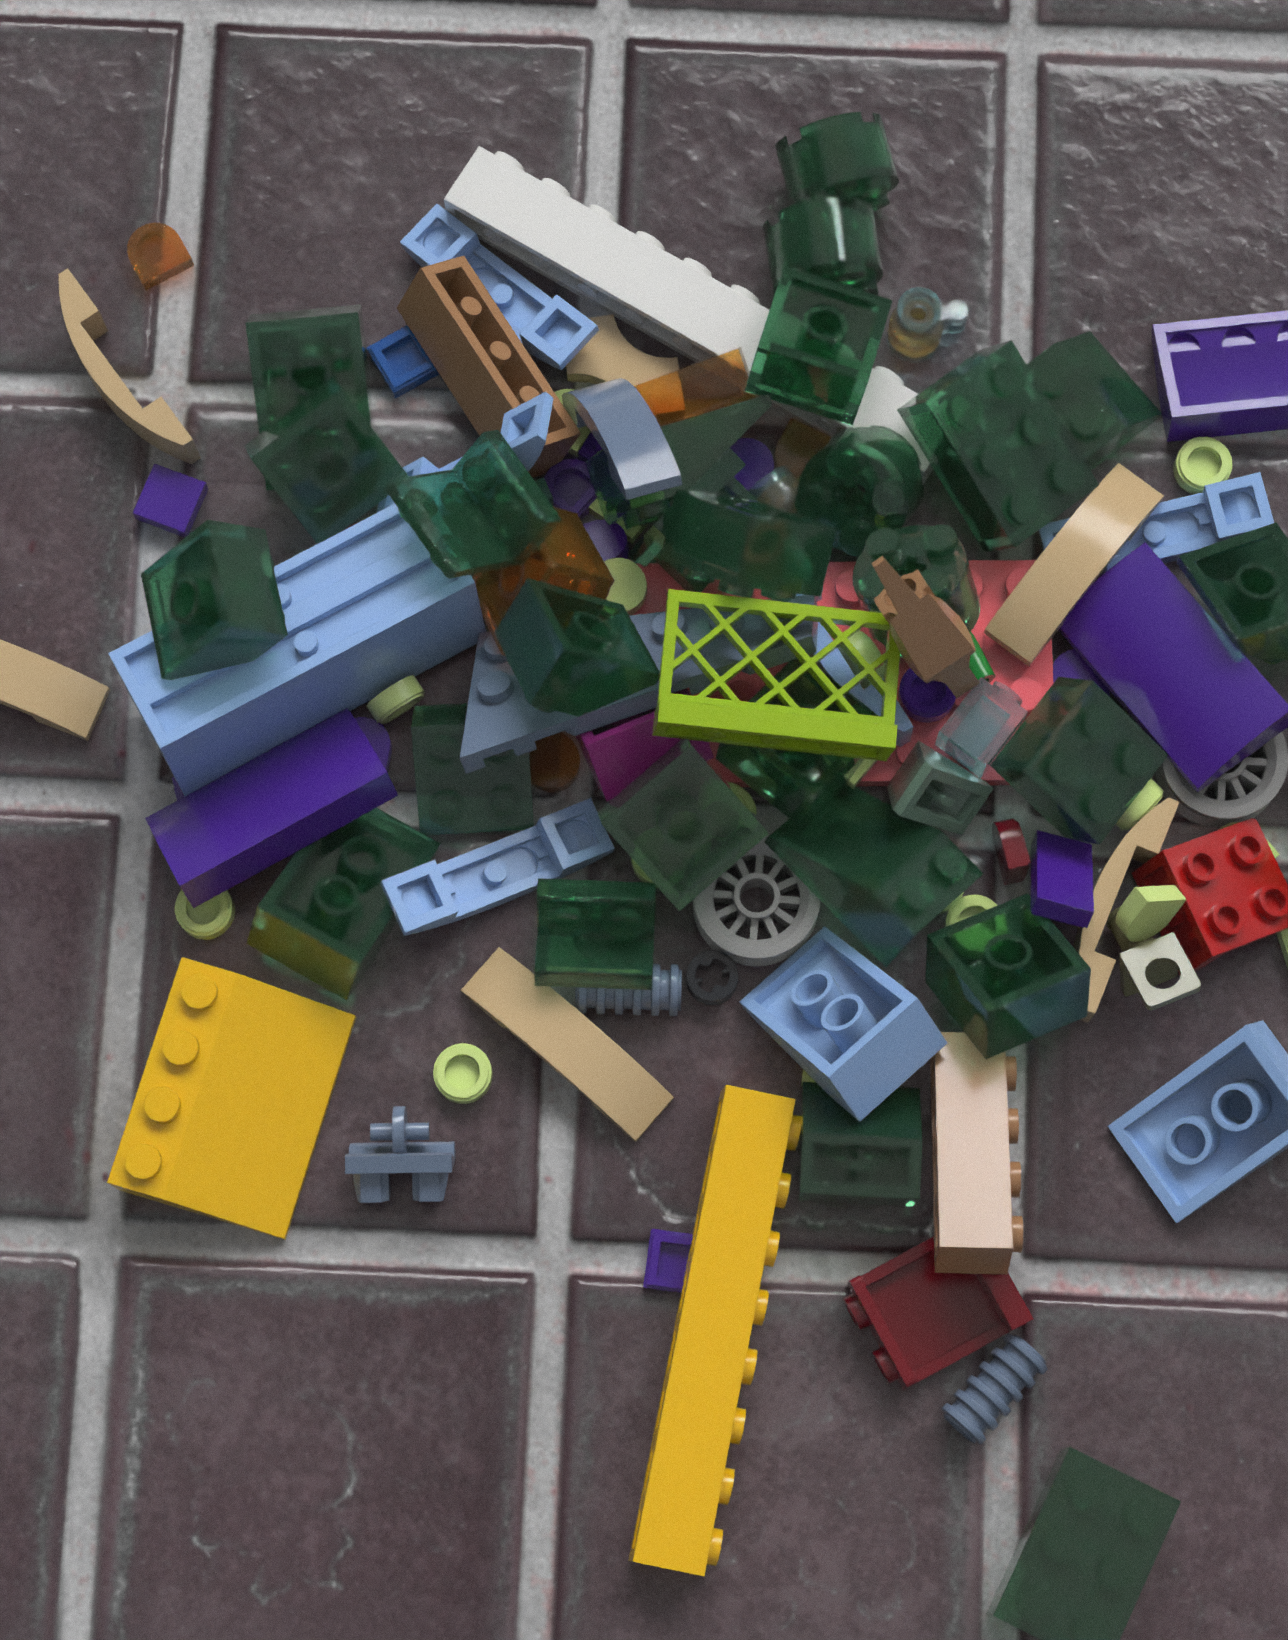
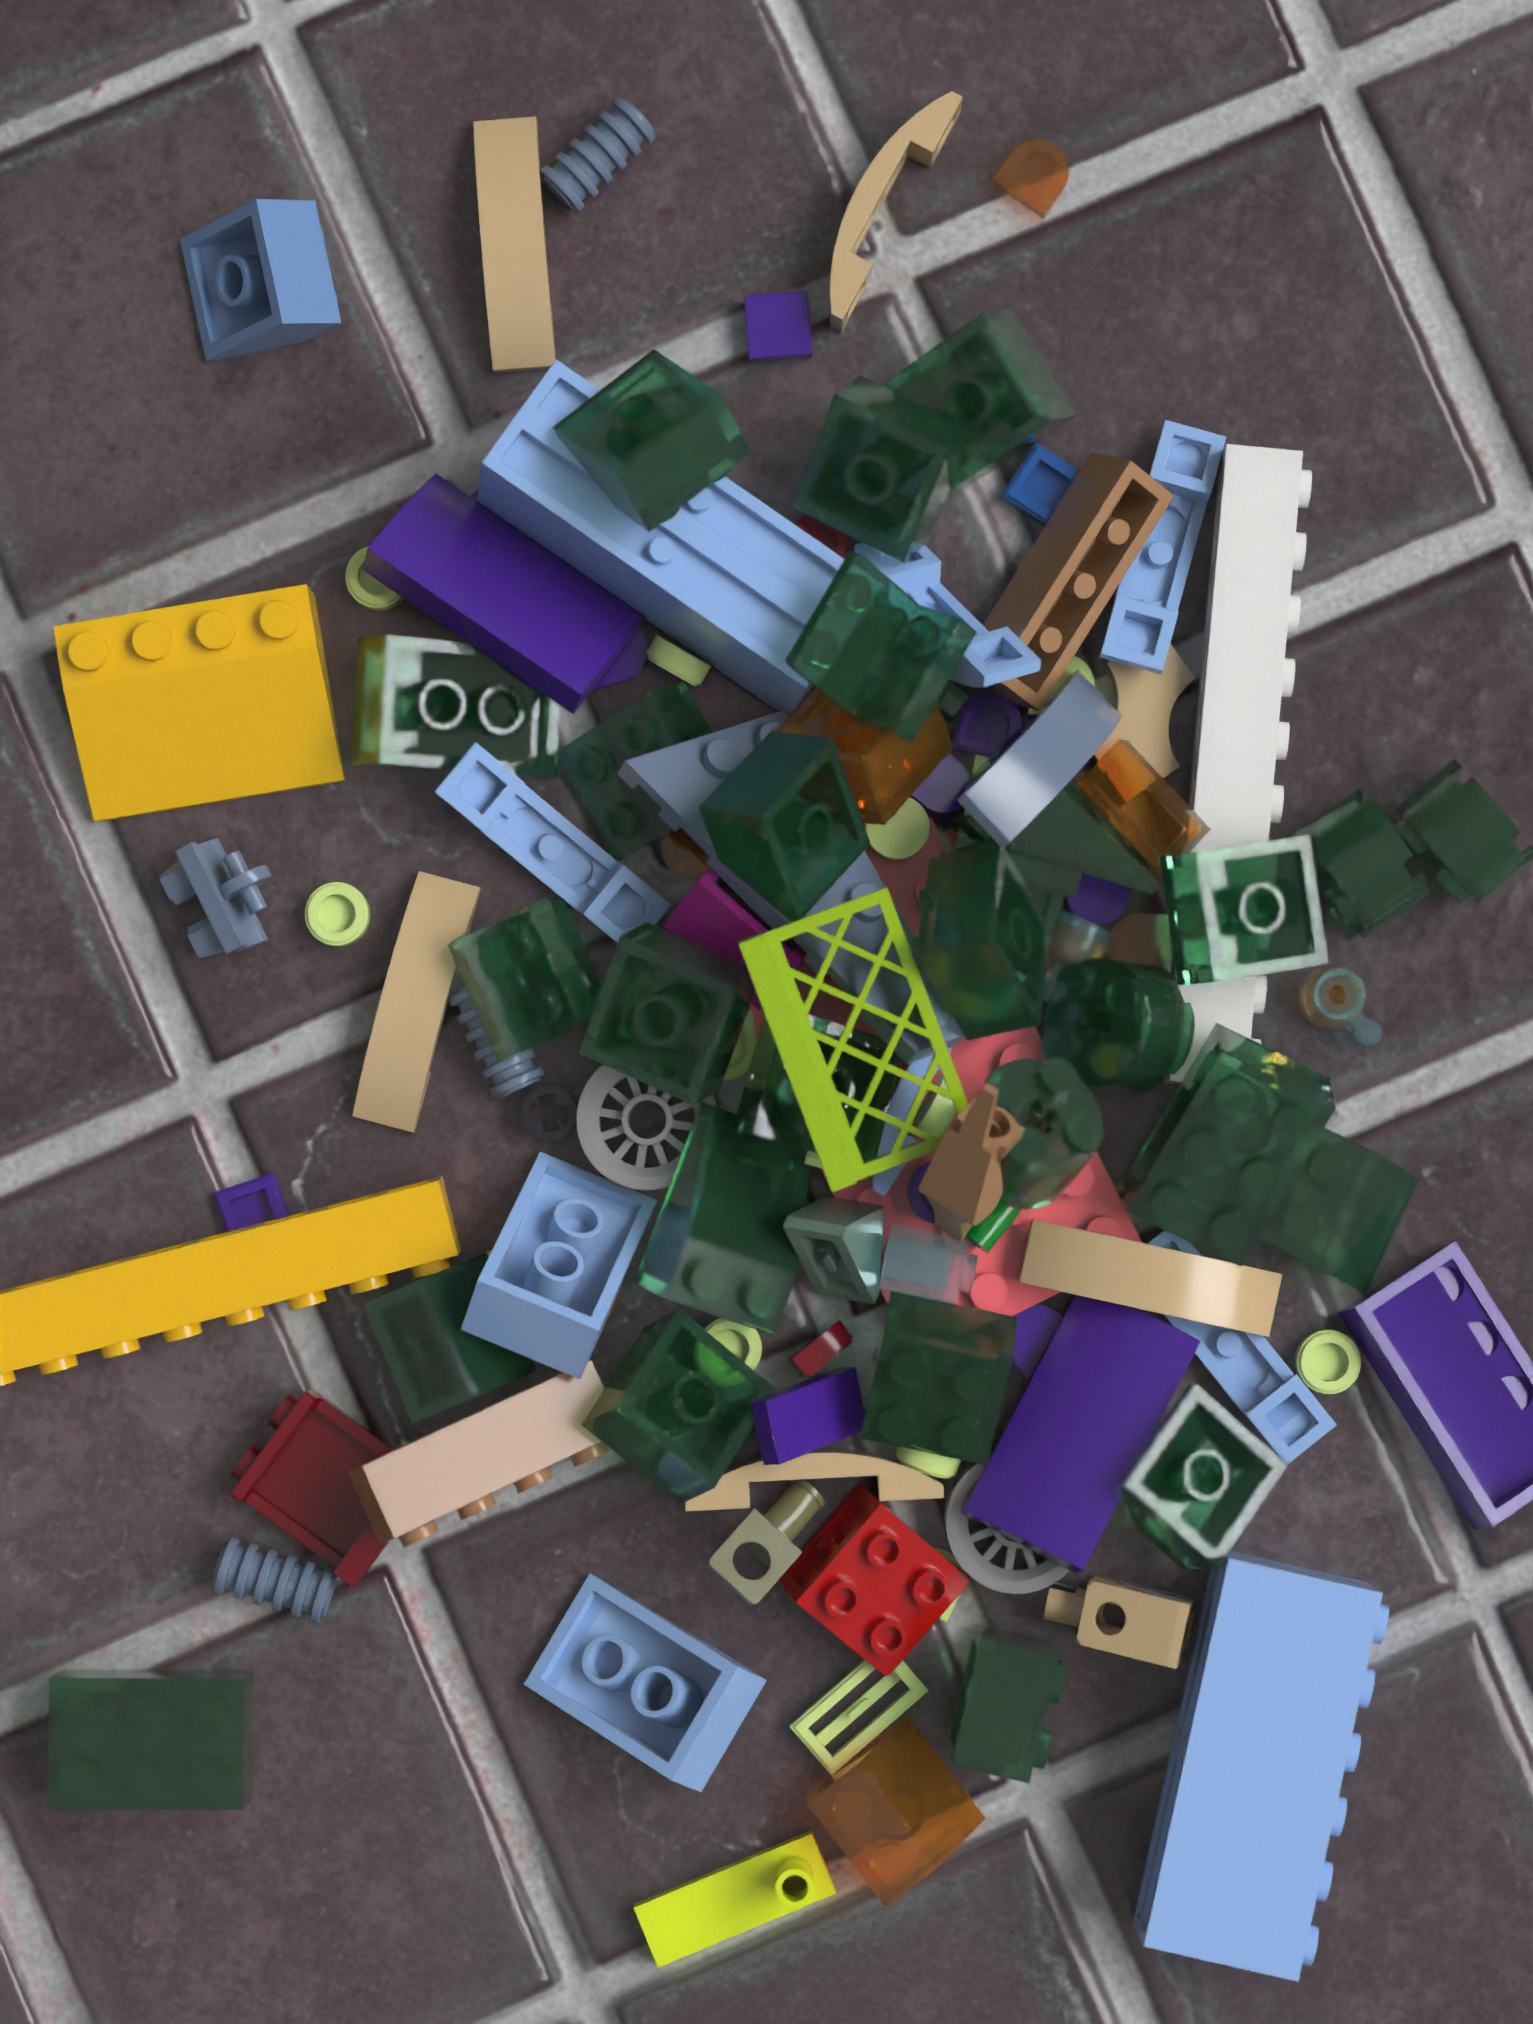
camera: 65 degrees right, 10 degrees up
yellowish green tile [1116,885,1186,942] -> none

